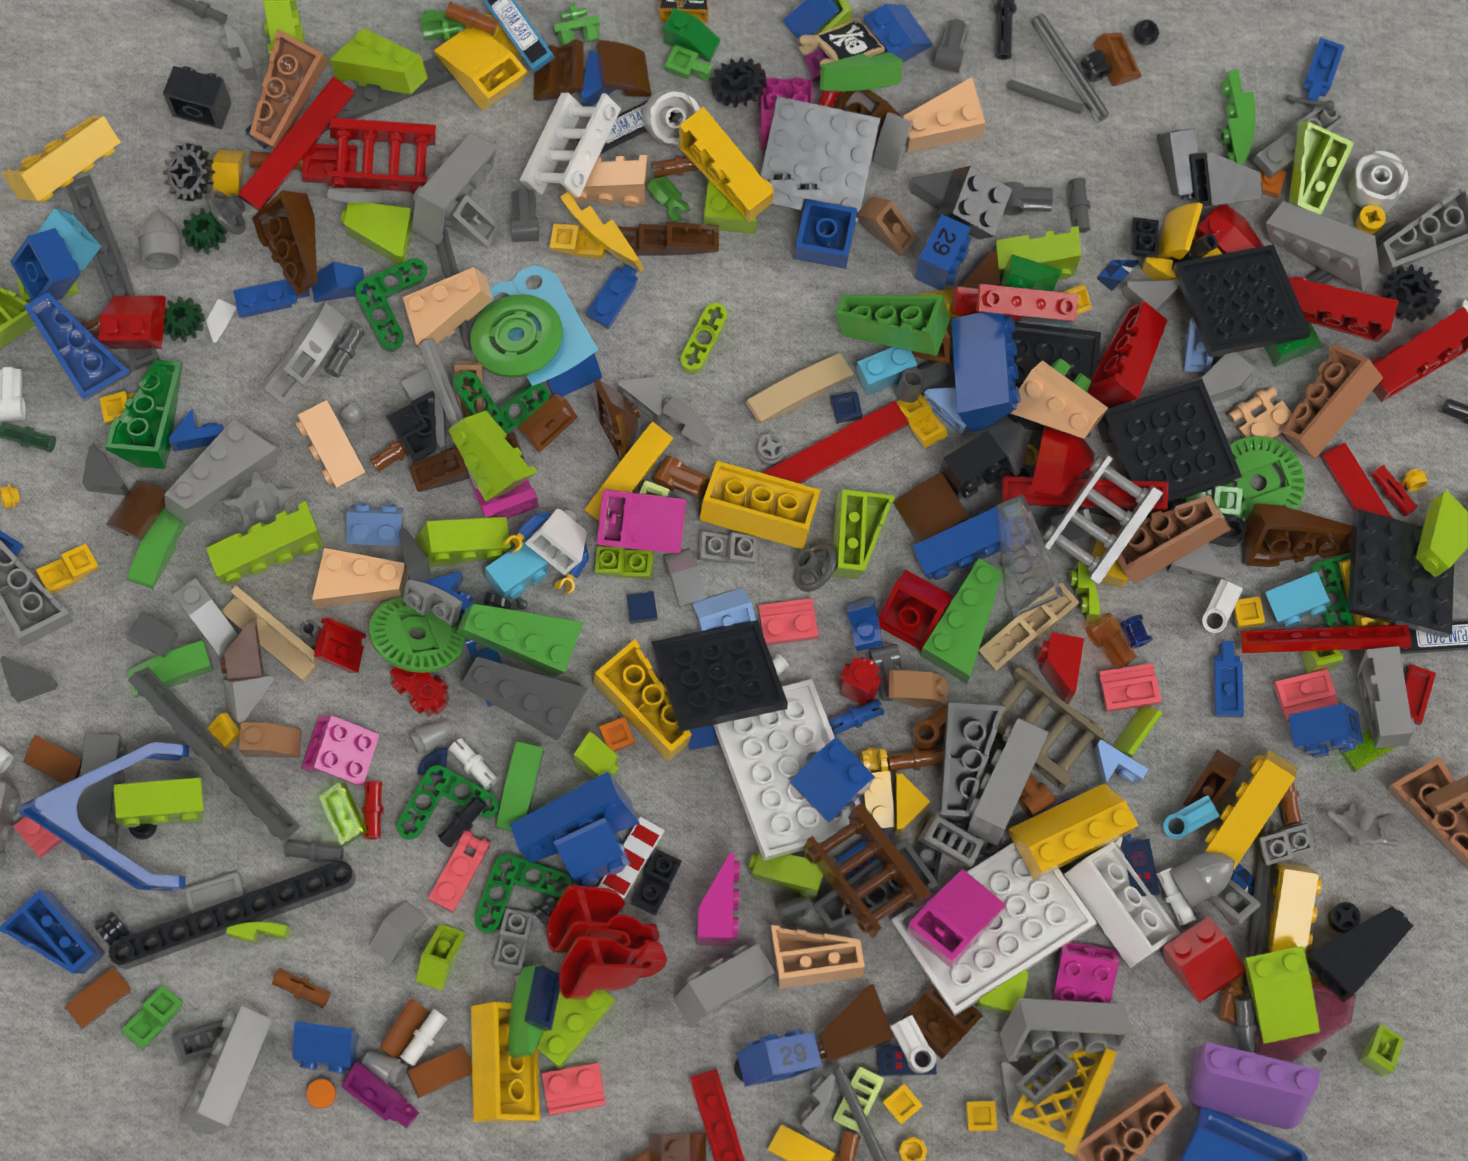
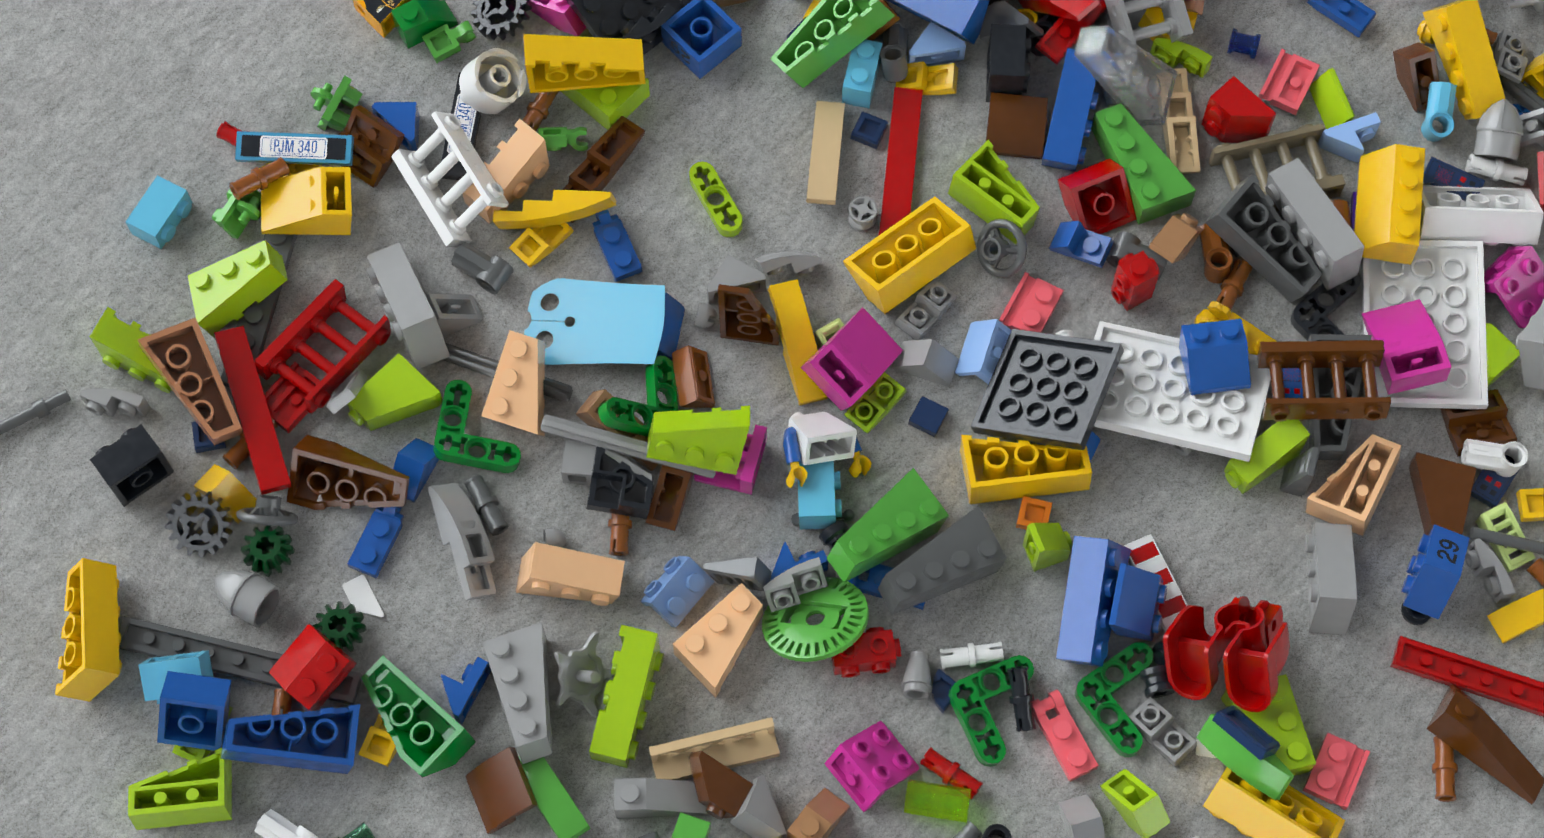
camera: 50 degrees left, 5 degrees down
dark grey slope [82,443,129,496] -> none
dark grey pin [299,619,322,651] -> none
red plate [314,618,366,673] -> none
lime wedge [415,517,511,568] -> none
bright green piece [470,294,563,378] -> none
bright green slope [496,741,544,832] -> none
reddish brown slope [596,40,651,97] -> none
black slope [631,849,682,916] -> none
dark orange piece [653,456,710,499] -> none
dark pink slope [697,852,740,946] -> none
blue pin [828,698,884,736] -> none
yellow slope [894,774,930,834] -> none
light grey slope [918,814,984,867] -> none
clear orange piece [1085,612,1137,669] -> none

